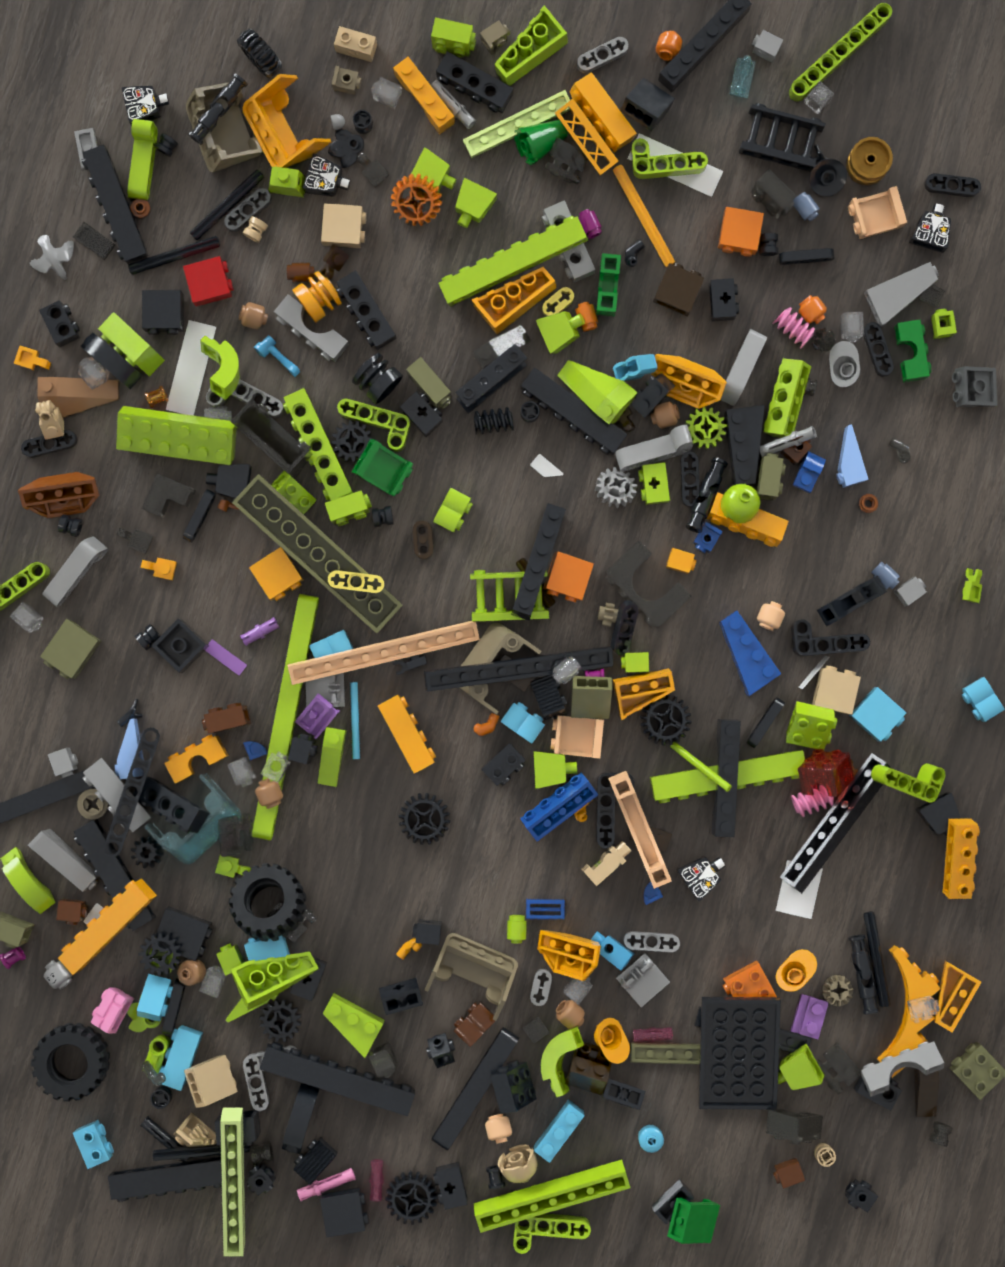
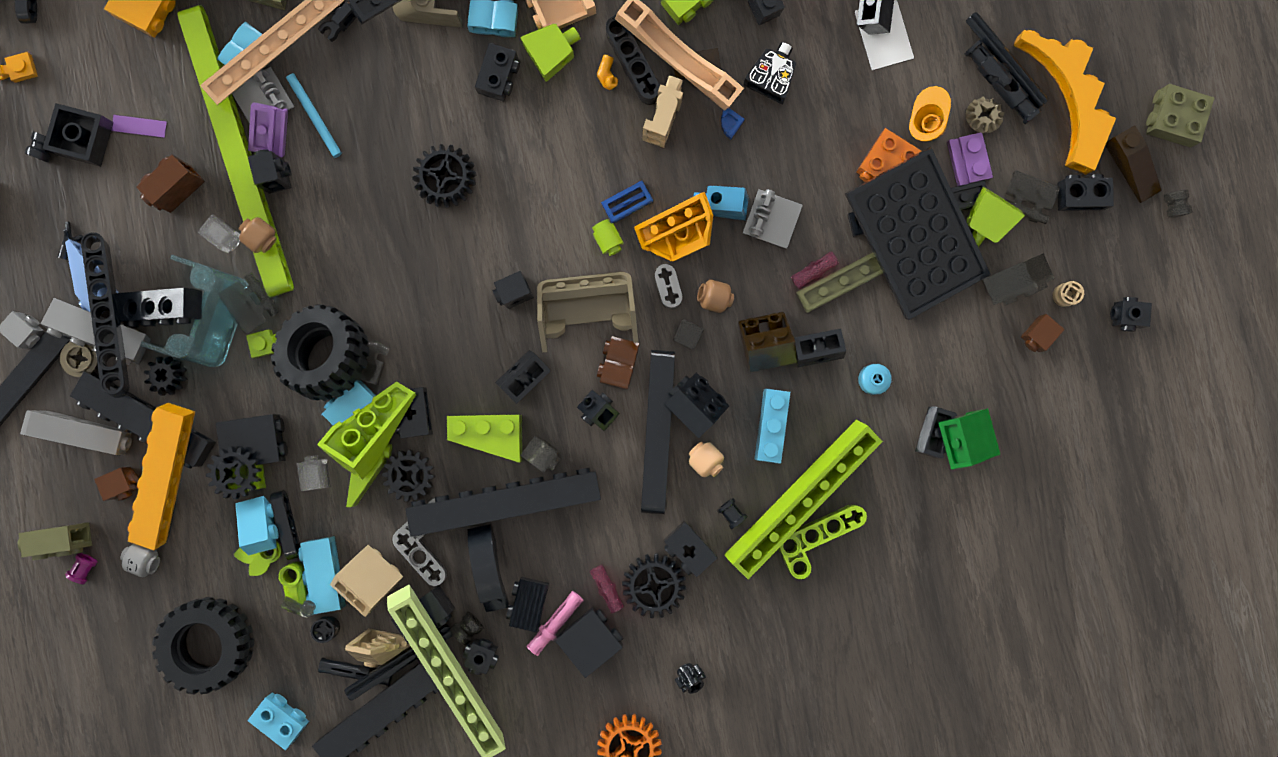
camera: 30 degrees left, 0 degrees up
lime arch [0,847,56,914] -> none
bright pink brick [91,988,134,1034] -> none
light orange arch [164,734,229,784] -> none
medium nougat head [177,959,206,986] -> none
lime brick [216,943,245,976] -> none
medium lavender pin [240,617,280,646] -> none
blue tile [243,741,268,760] -> none
clear brick [261,752,290,783] -> none
lime slope [318,727,347,787] -> none
light orange brick [378,695,436,774] -> none
light orange arm [396,938,422,960] -> none
orange arm [474,713,500,736] -> none
tan cylinder [498,1145,538,1183] -> none
blue brick [520,772,598,841] -> none
lime arch [541,1026,584,1097] -> none
clear brick [563,977,593,1005] -> none
light orange piece [594,1018,630,1064] -> none
light grey beam [624,931,680,952] -> none
light grey arch [861,1041,944,1097] -> none
clear brick [907,996,940,1023] -> none
light orange wedge [933,961,981,1033] -> none

